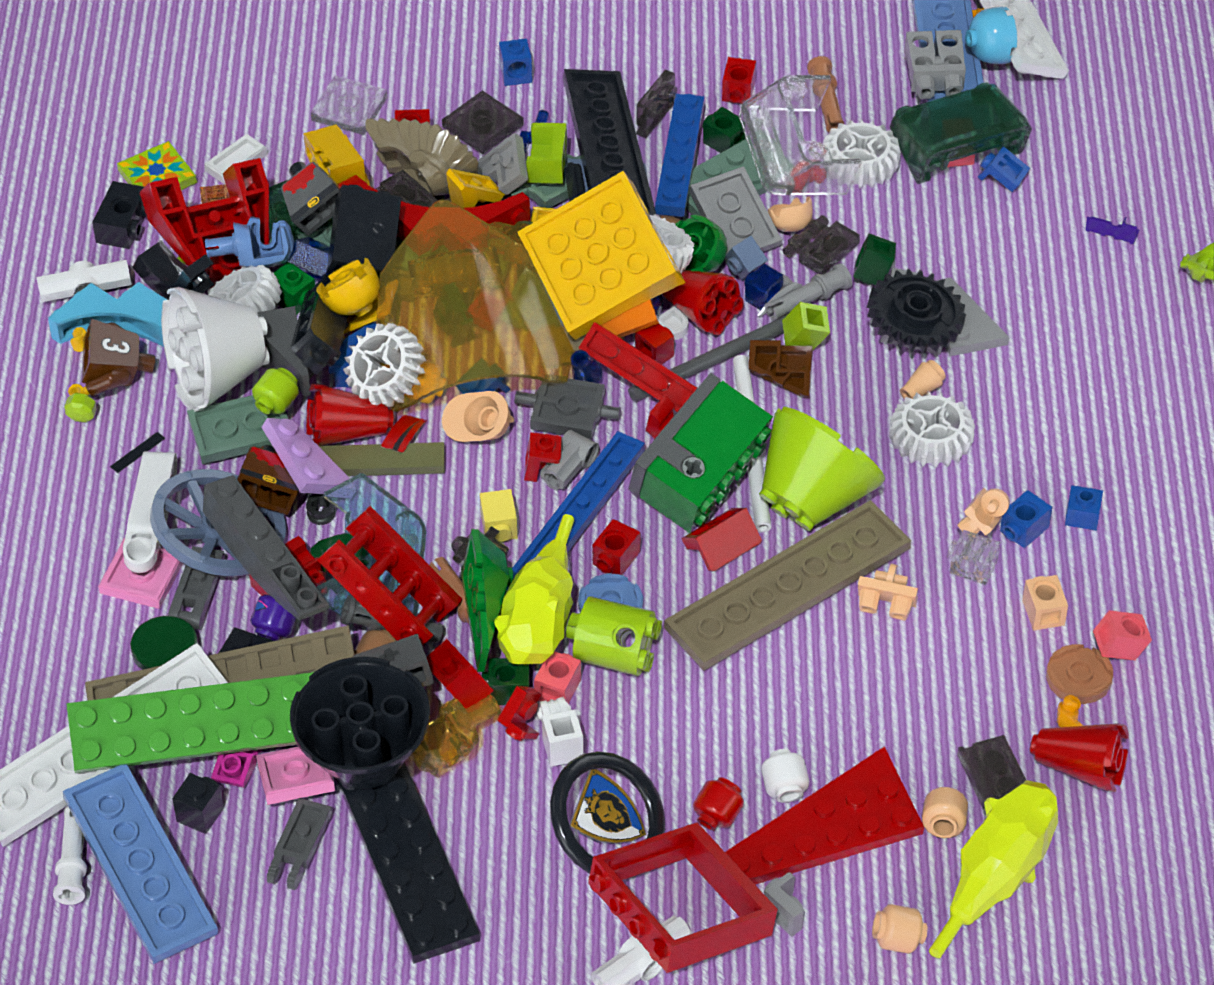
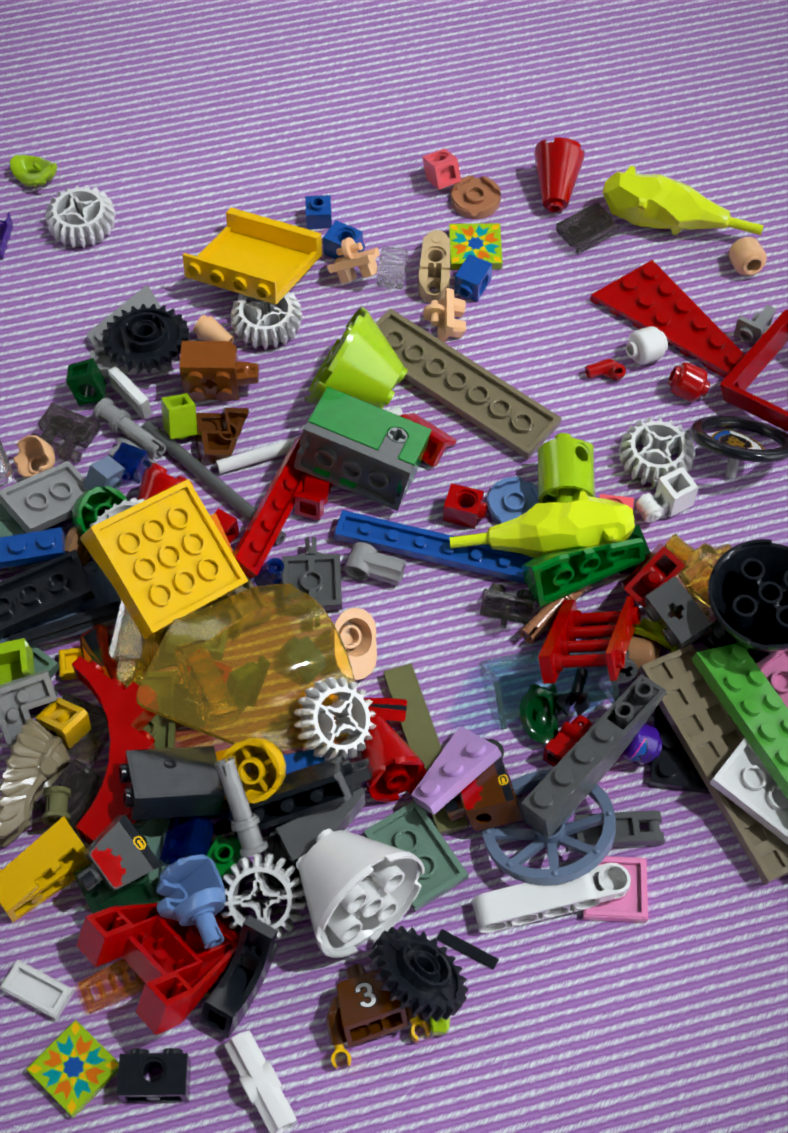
camera: 105 degrees left, 10 degrees up
medium azure arch [48,282,167,347] -> none
dark green tile [130,616,198,670] -> none
lime head [252,368,299,414] -> none
light yellow brick [479,489,518,542] -> none
red bracket [497,686,542,741] -> none
red bracket [524,432,562,482] -> none
light nougat head [922,787,968,838] -> none
light nougat brick [1022,575,1068,631] -> none
light orange arm [1057,695,1084,727] -> none
none -> olive bush [42,786,71,826]
none -> white gear [45,185,116,248]
none -> white tile [108,366,152,420]
none -> dark orange hinge [179,341,259,401]
none -> yellow panel [182,207,322,305]
none -> light grey pin [214,757,268,857]
none -> black gear [369,926,468,1022]
none -> tan piece [418,230,450,303]
none -> tile [449,223,503,270]
none -> blue brick [454,254,492,302]
none -> red arm [585,359,626,380]
none -> white gear [619,416,695,488]

